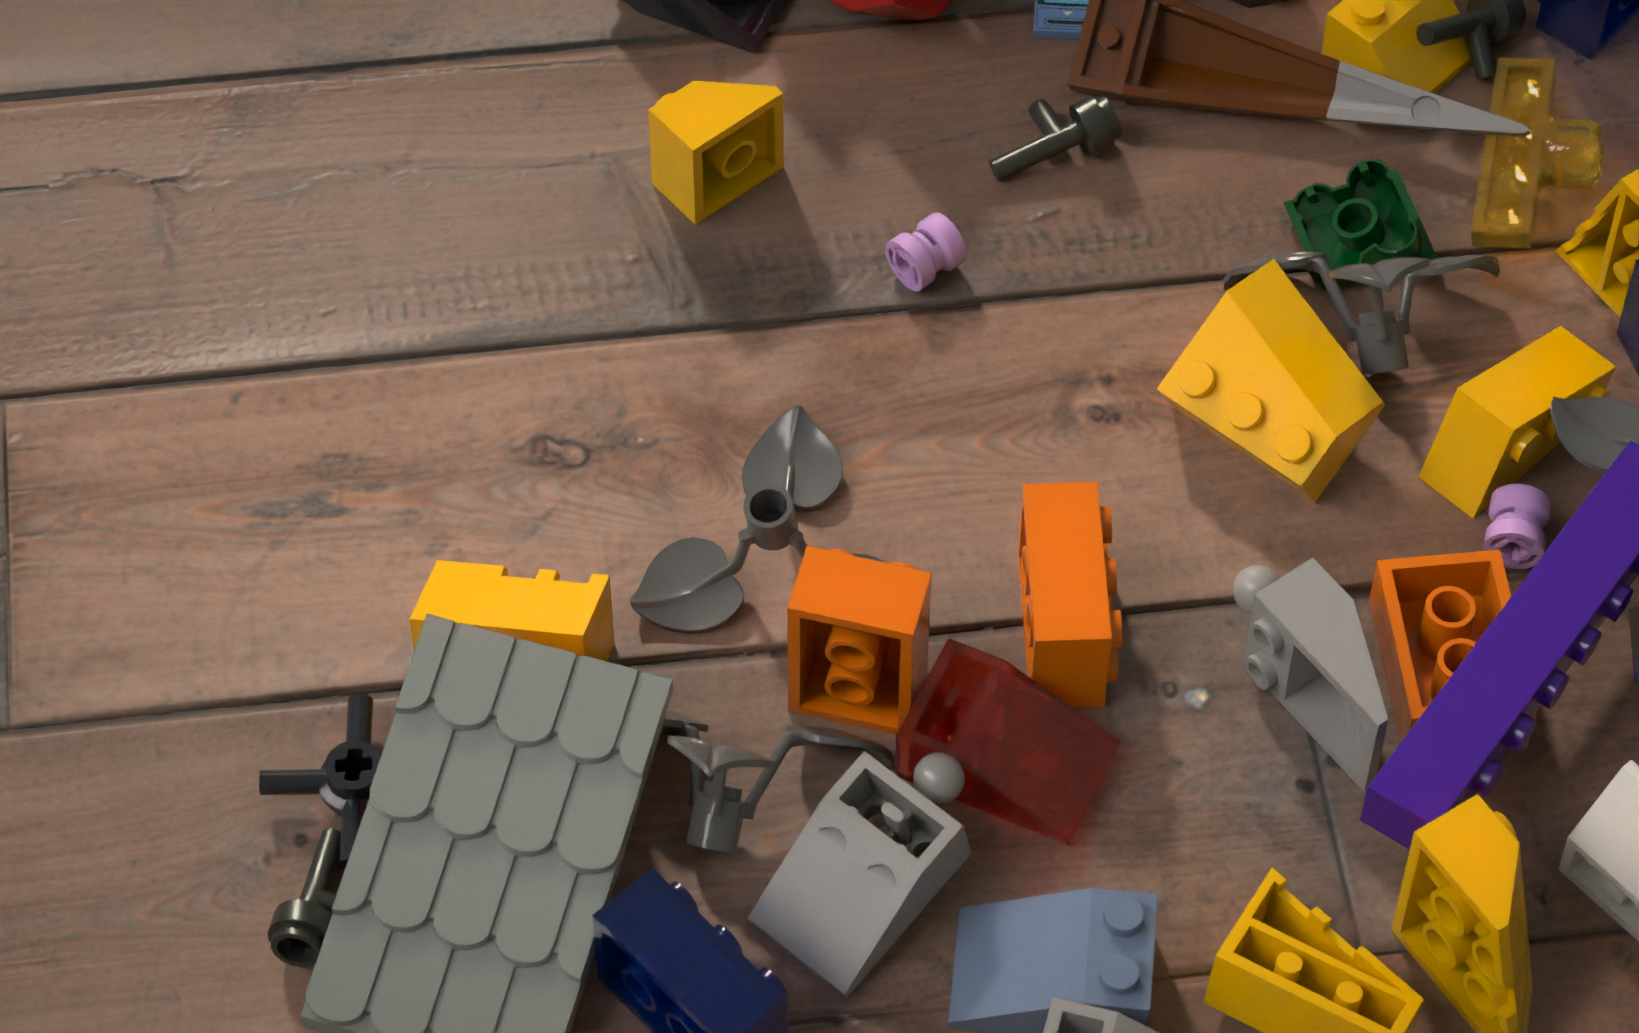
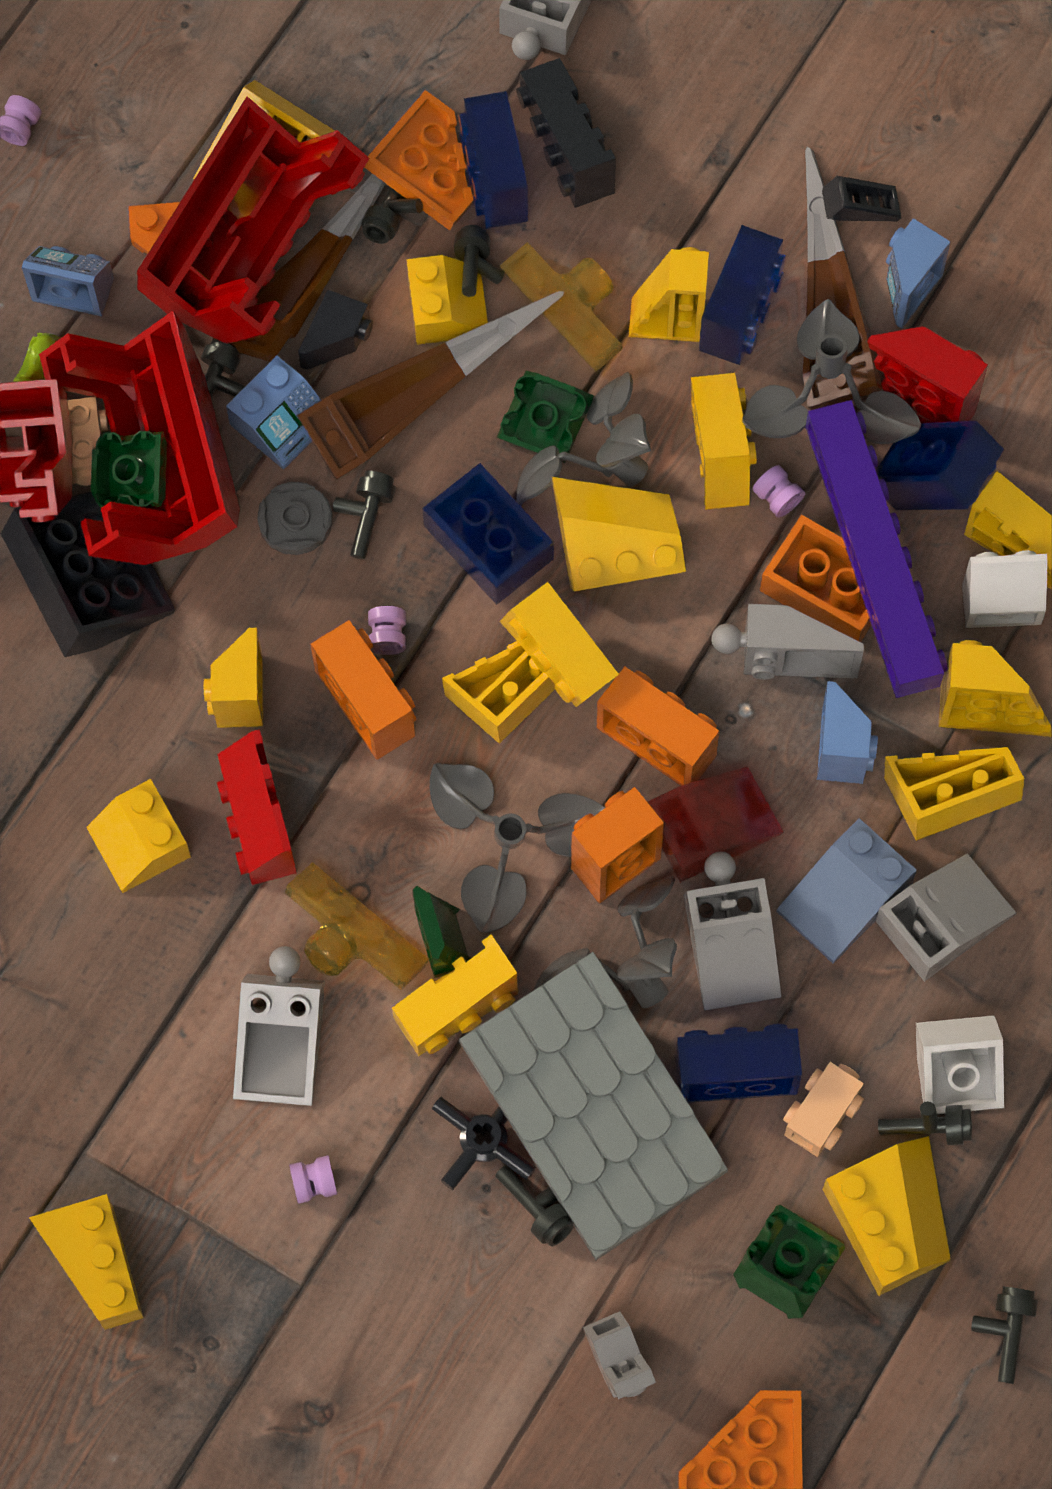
camera: 50 degrees left, 15 degrees up
none -> yellow slope [87,779,191,893]
none -> red wedge [217,729,297,885]
none -> light grey slope [233,946,325,1106]
none -> dark grey tile [257,482,333,555]
none -> clear yellow plate [285,862,429,990]
none -> lavender wheel [289,1155,337,1204]
none -> orange brick [310,620,417,760]
none -> dark green slope [412,886,471,978]
none -> clear blue brick [422,463,554,605]
none -> yellow wedge [442,641,555,744]
none -> yellow wedge [499,582,619,707]
none -> medium blue slope [817,681,878,784]

